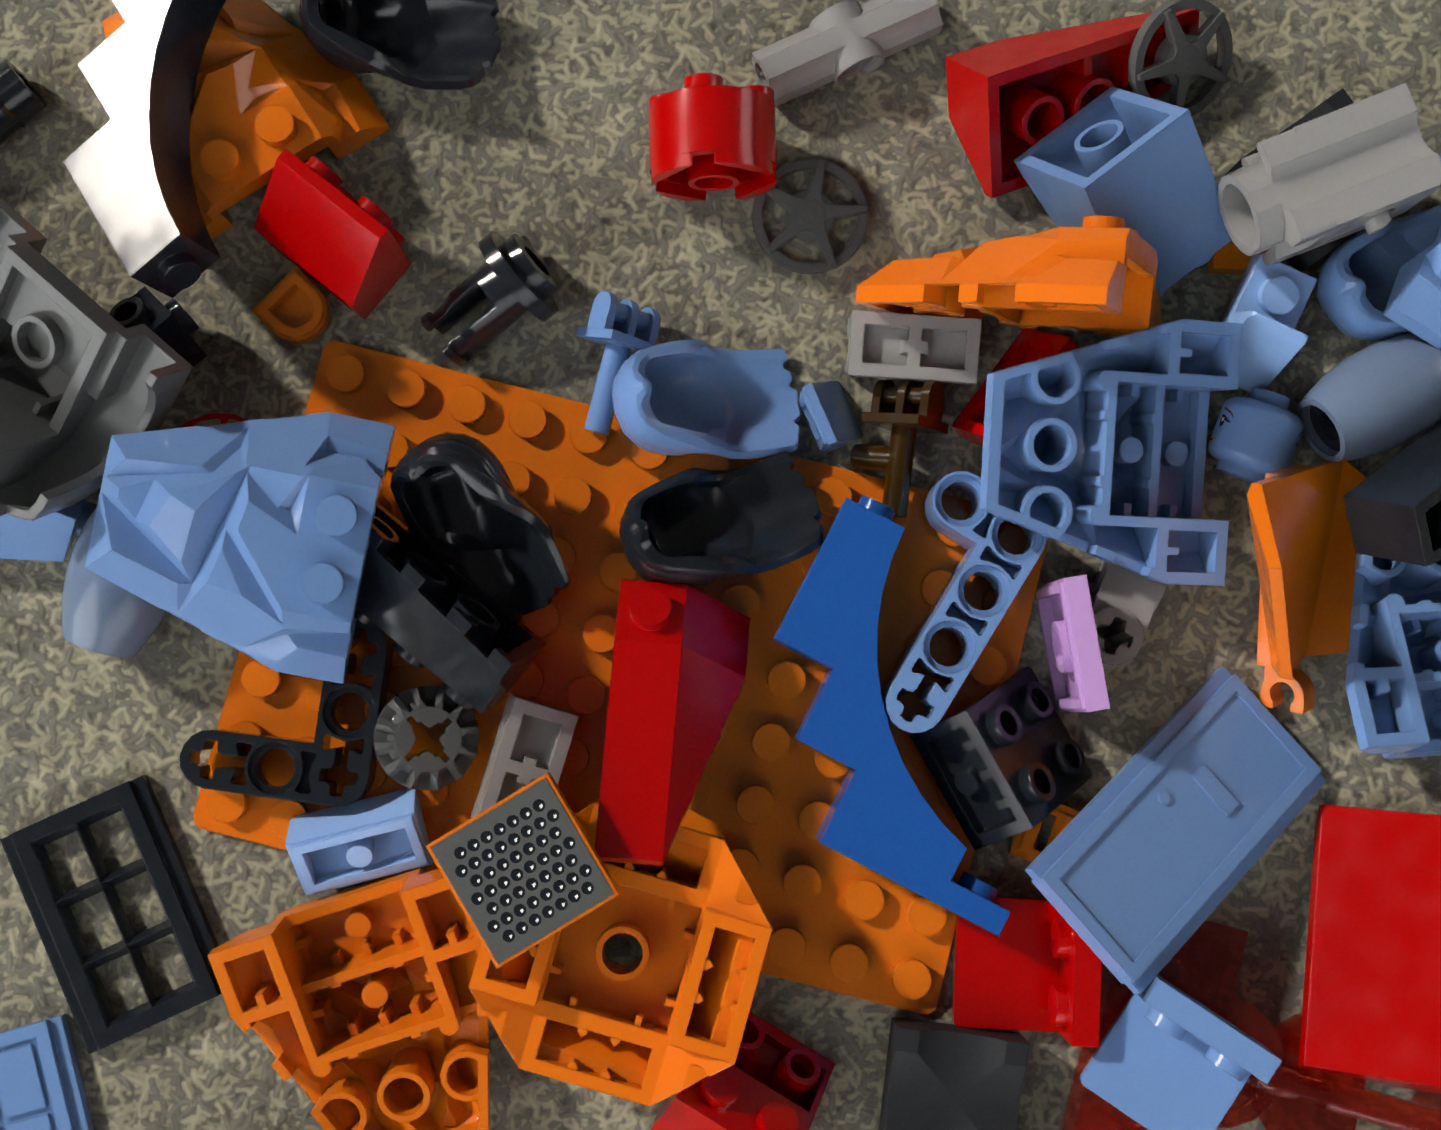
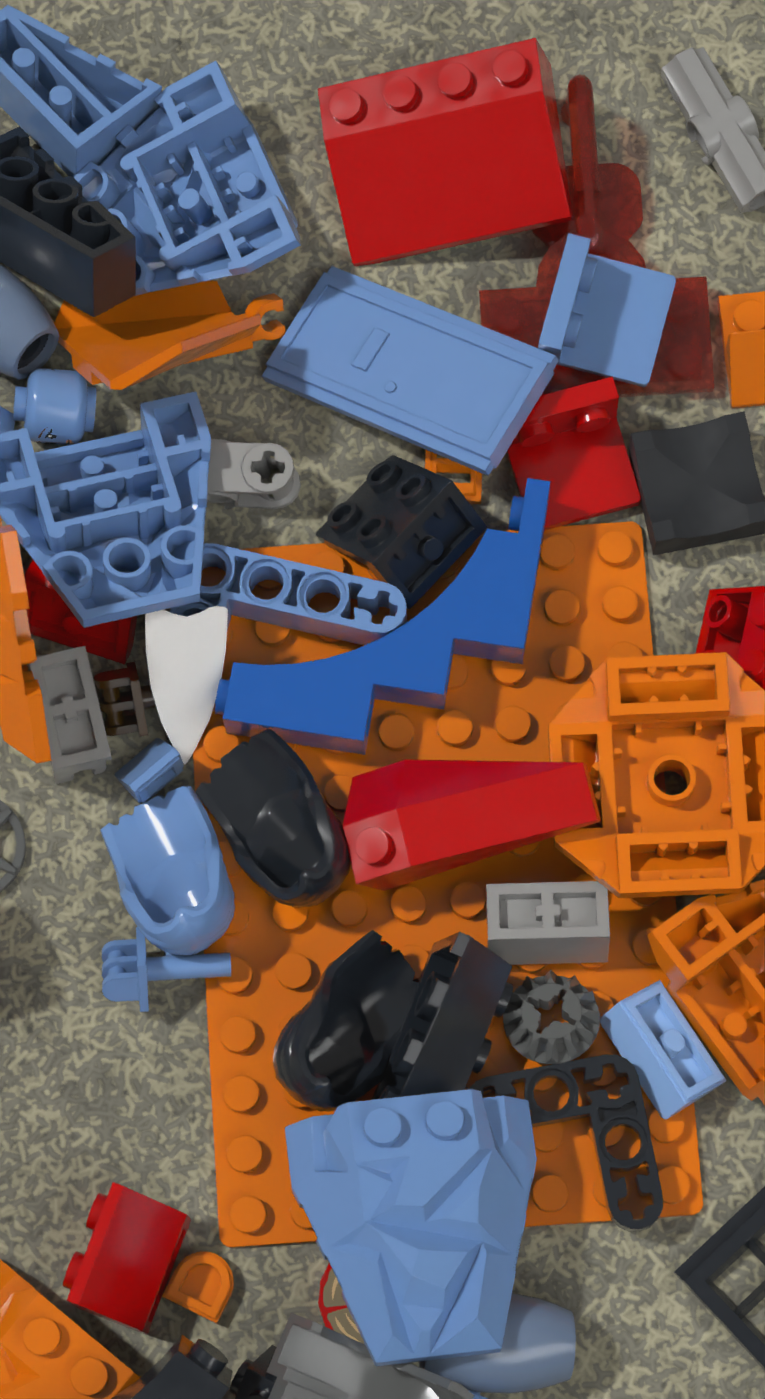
camera: 100 degrees left, 10 degrees down
black piece [421,231,560,366] -> none
tile [426,772,620,969] -> none
lavender tile [1035,574,1111,712] -> none
none -> white sticker [145,606,228,765]

